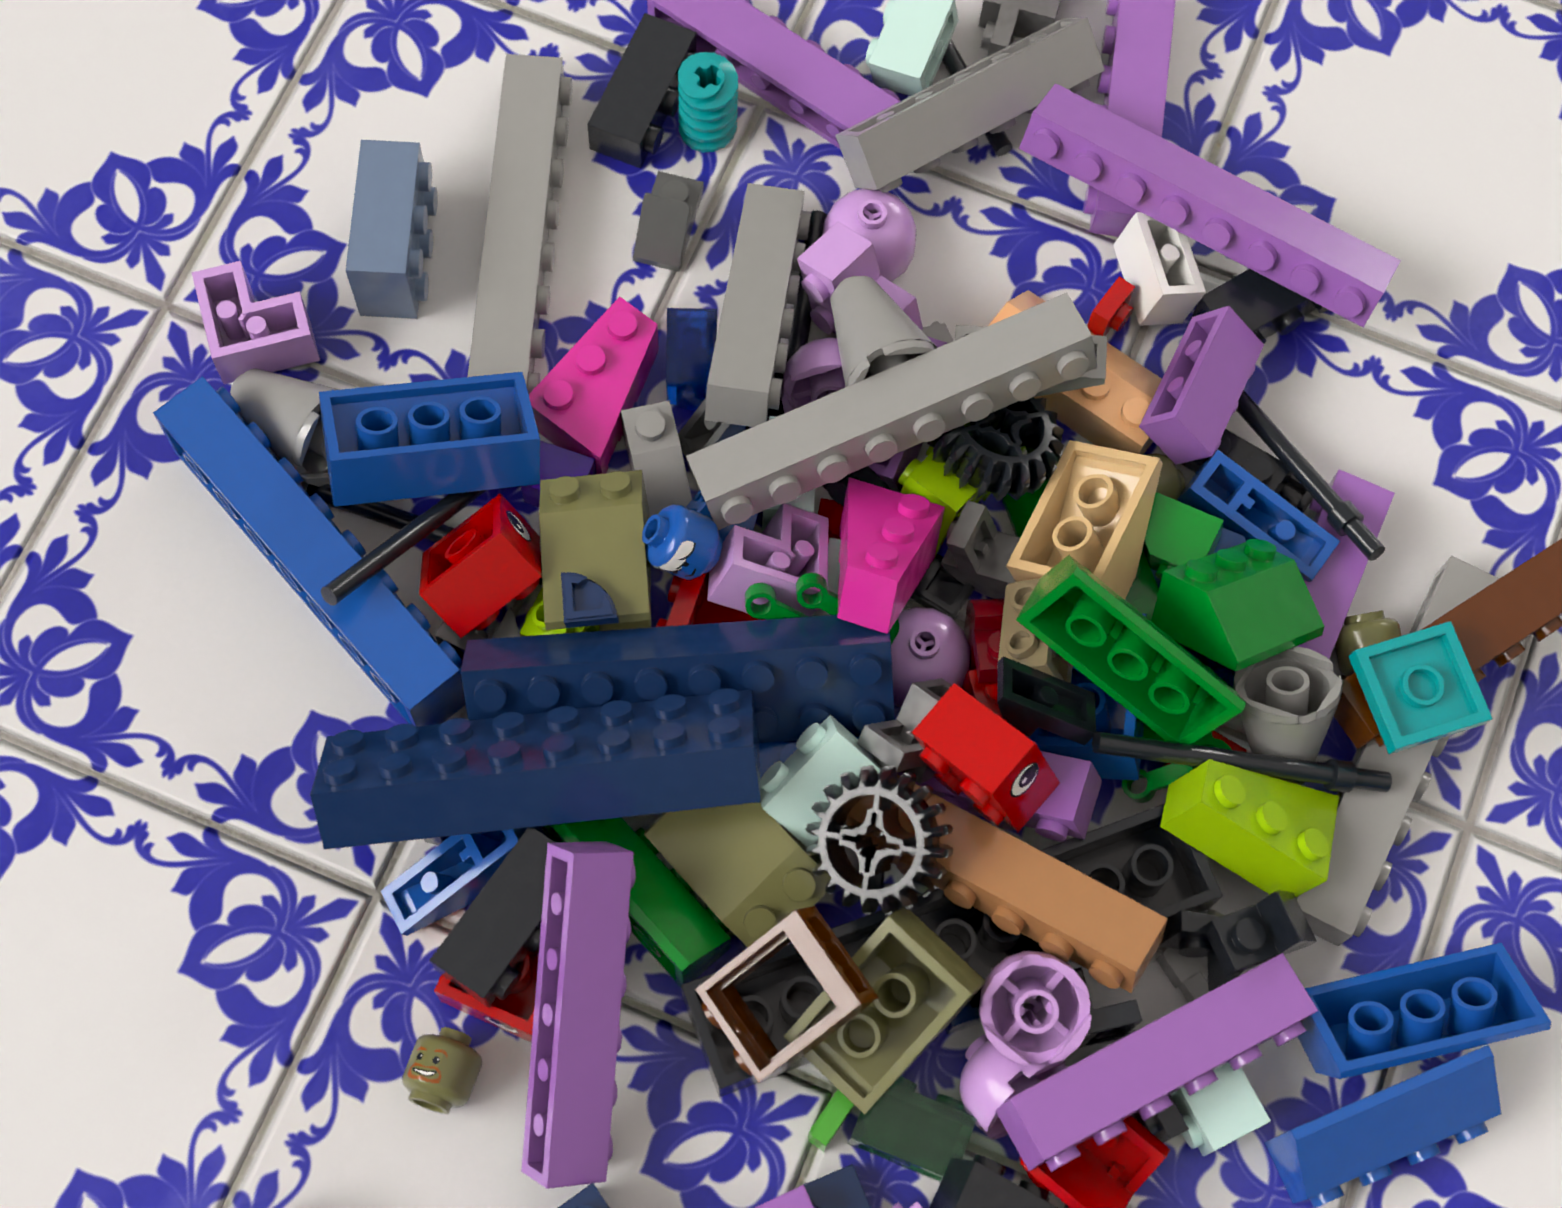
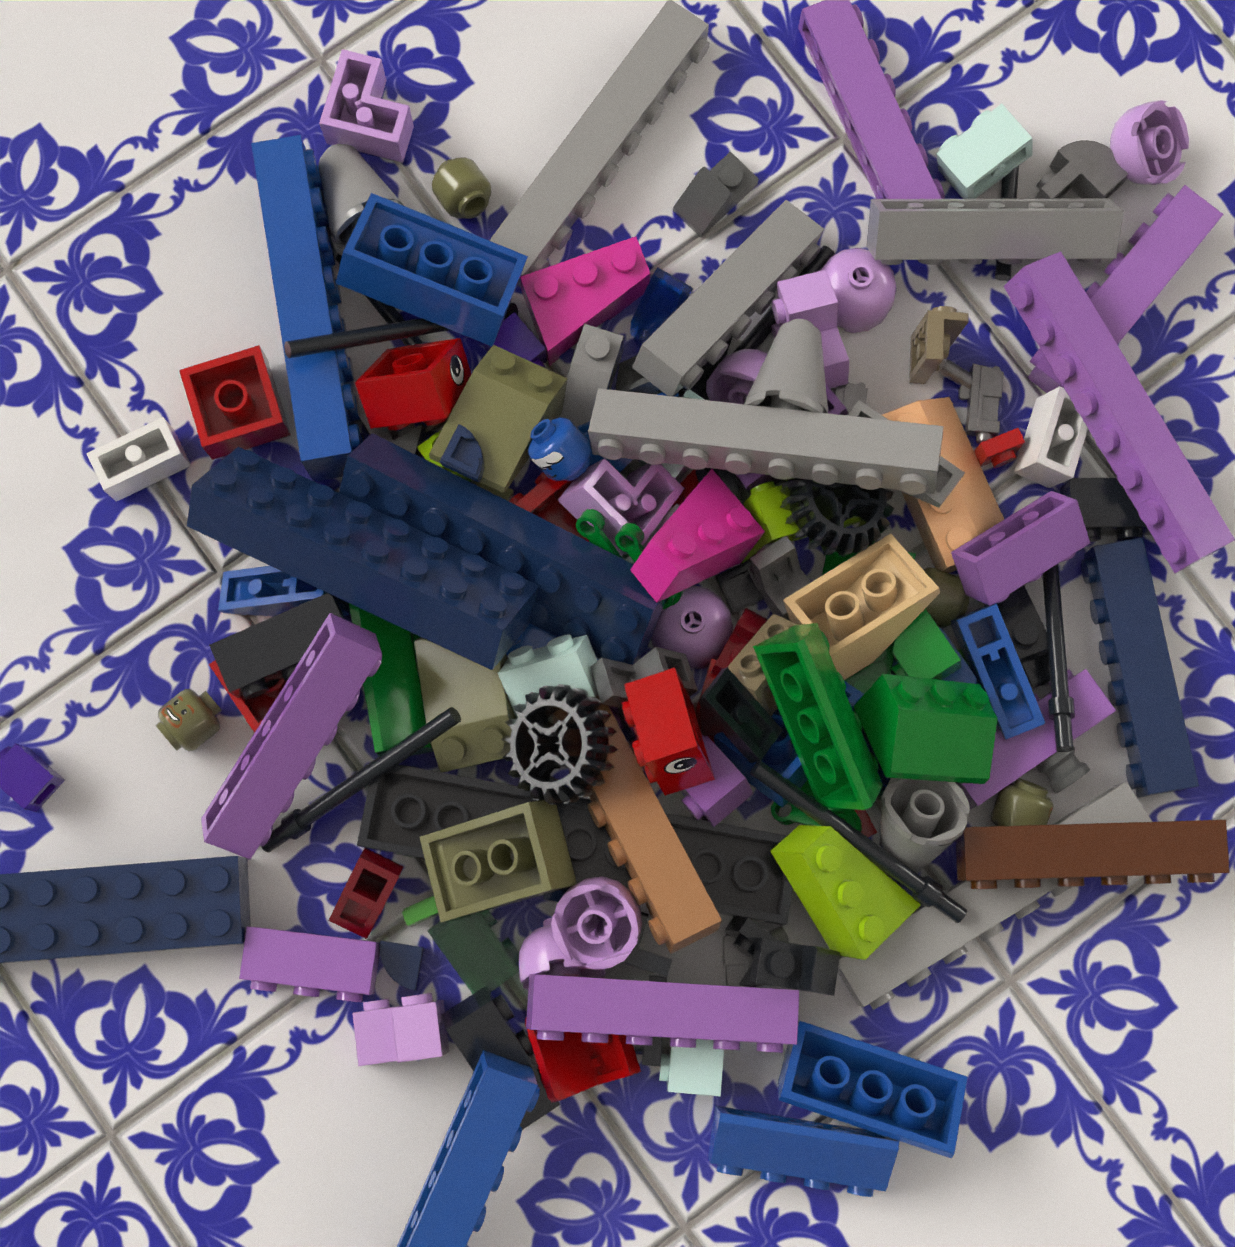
camera: 35 degrees right, 10 degrees up
sand blue brick [345,139,438,319] -> none
black brick [587,13,698,169] -> none
teal piece [678,52,738,152] -> none
reddish brown window [695,906,879,1083] -> none
teal plate [1348,621,1493,754] -> none
none -> white brick [86,417,191,502]
none -> red brick [179,345,291,460]
none -> black bar [261,707,461,852]
none -> dark red brick [328,848,404,939]
none -> olive head [432,157,492,219]
none -> dark tan bracket [909,306,969,384]
none -> flat silver piece [939,359,1004,444]
none -> dark grey wheel [1036,747,1090,794]
none -> dark blue brick [1081,538,1199,798]

